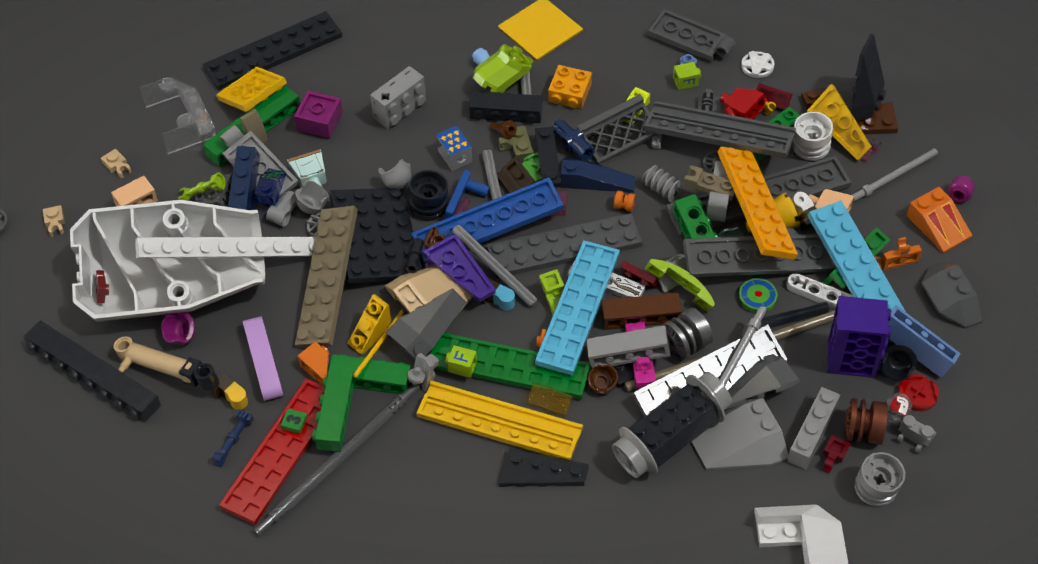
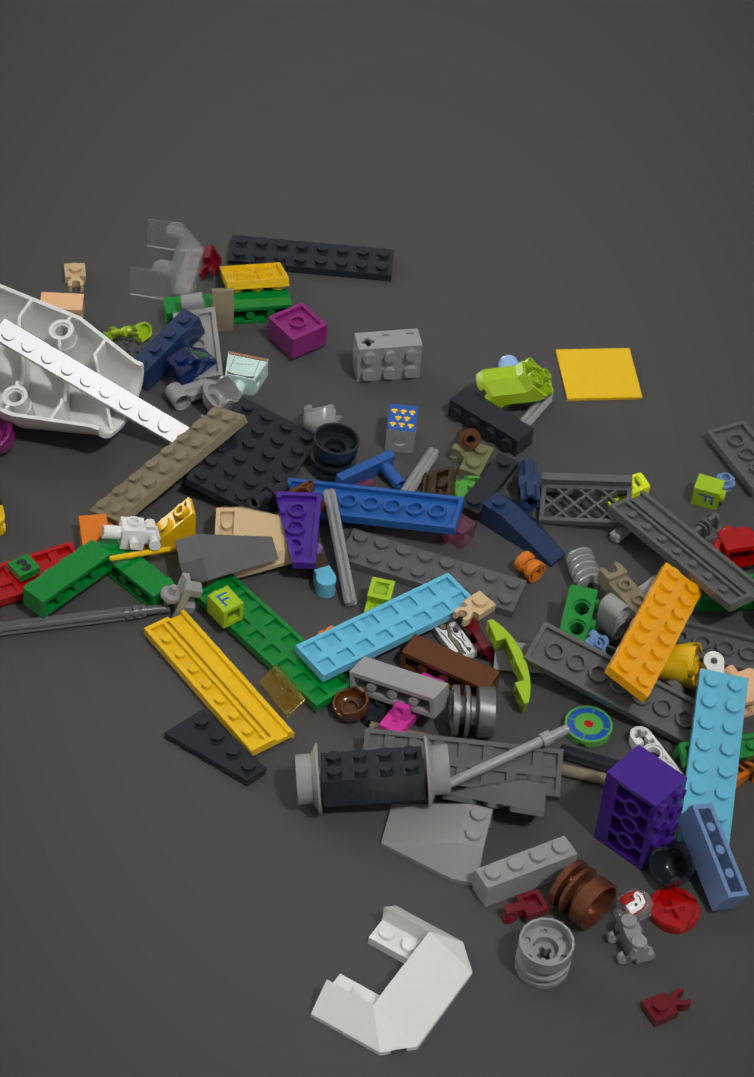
camera: 30 degrees right, 10 degrees down
lavender beam [243,316,283,401] -> none
light orange brick [548,65,592,109] -> none
none -> white piece [102,516,161,551]
none -> dark red plate [199,244,222,280]
none -> tan plate [453,590,496,627]
none -> medium blue plate [585,630,609,653]
none -> dark red plate [640,988,691,1027]

